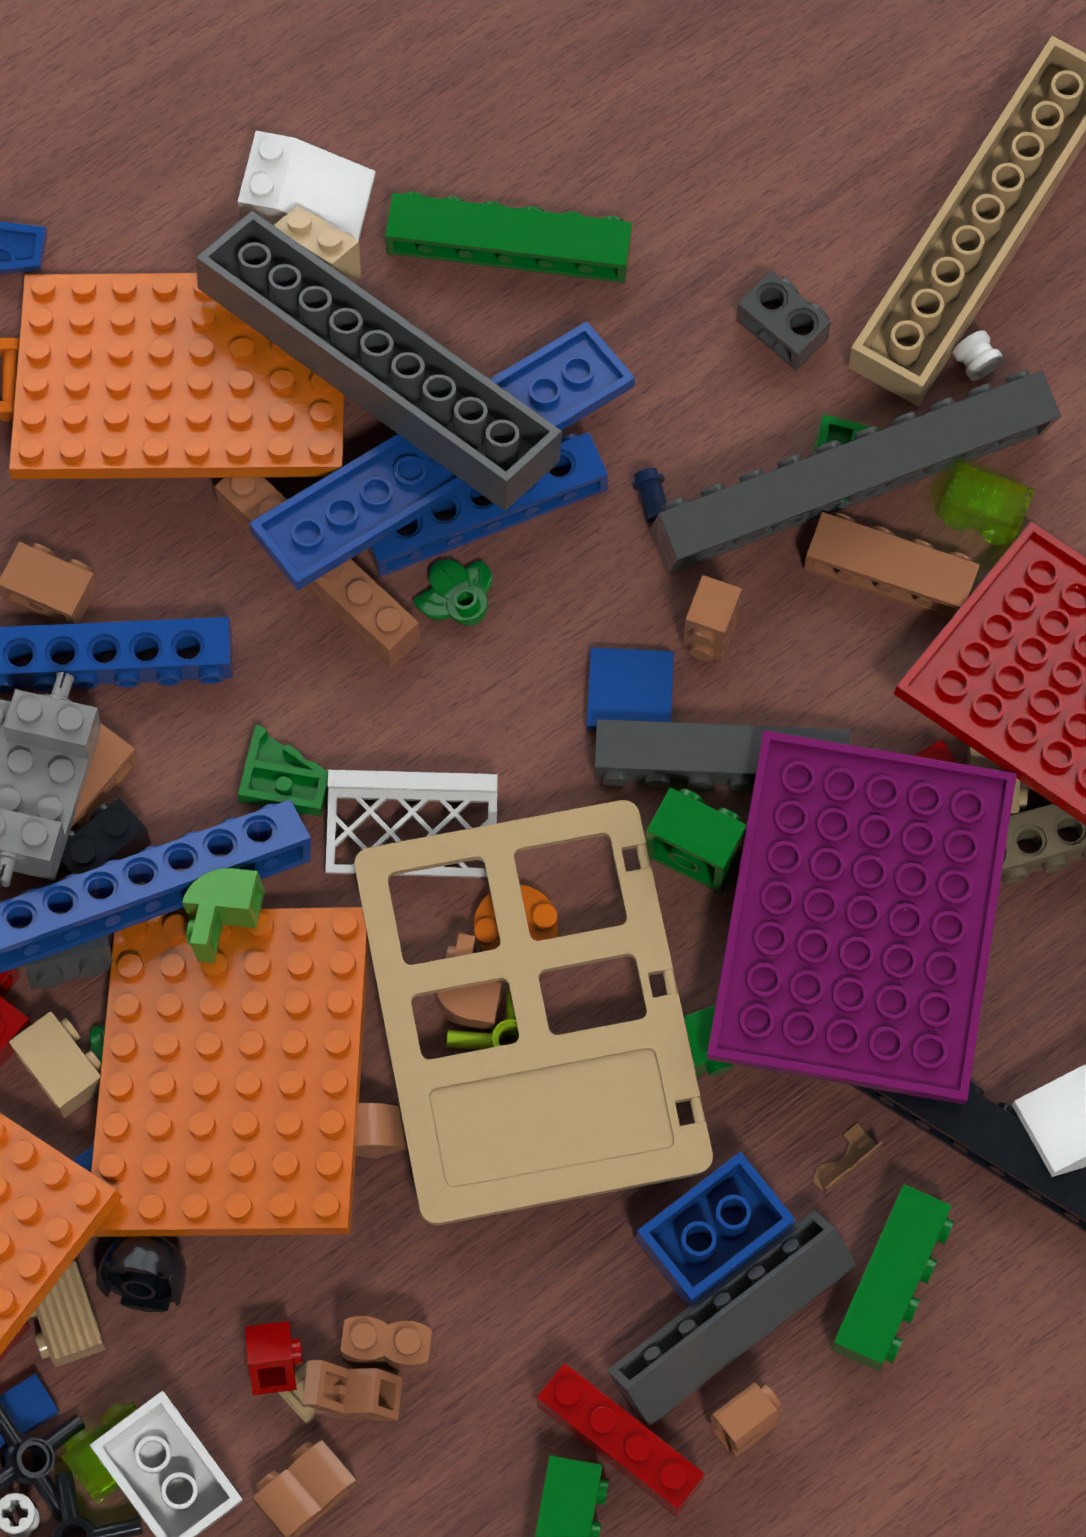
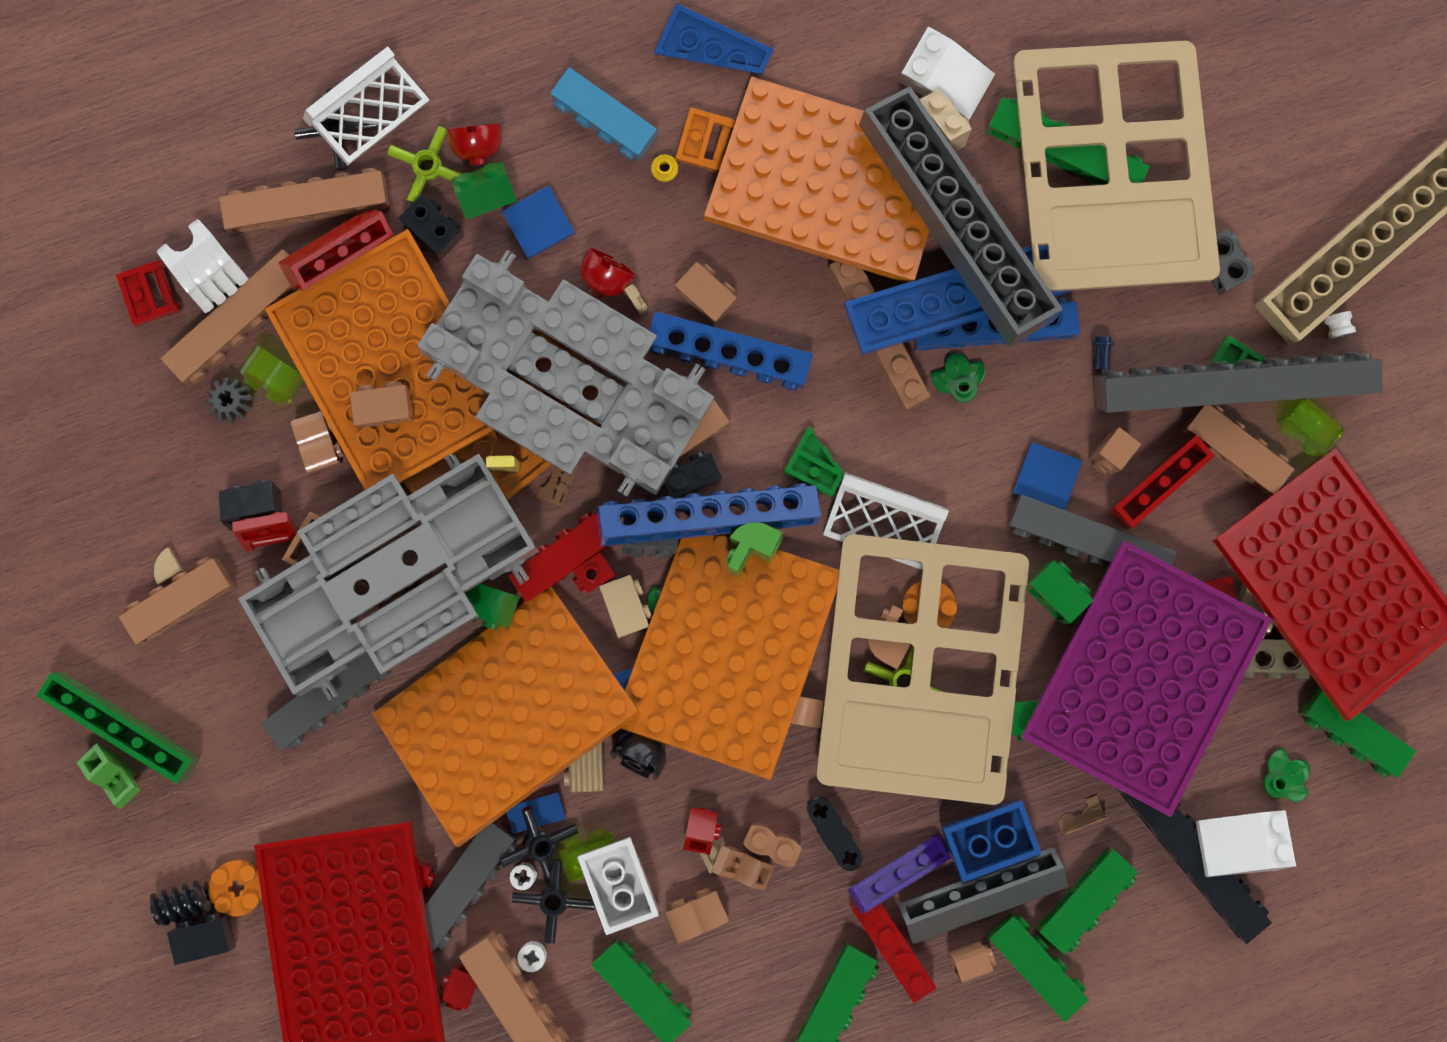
camera: 15 degrees right, 15 degrees up
none -> black piece [807,796,862,871]
none -> dark purple tile [847,834,951,914]
none -> green brick [985,912,1089,1022]
none -> tan door [1013,41,1220,292]
none -> red brick [1108,435,1215,530]

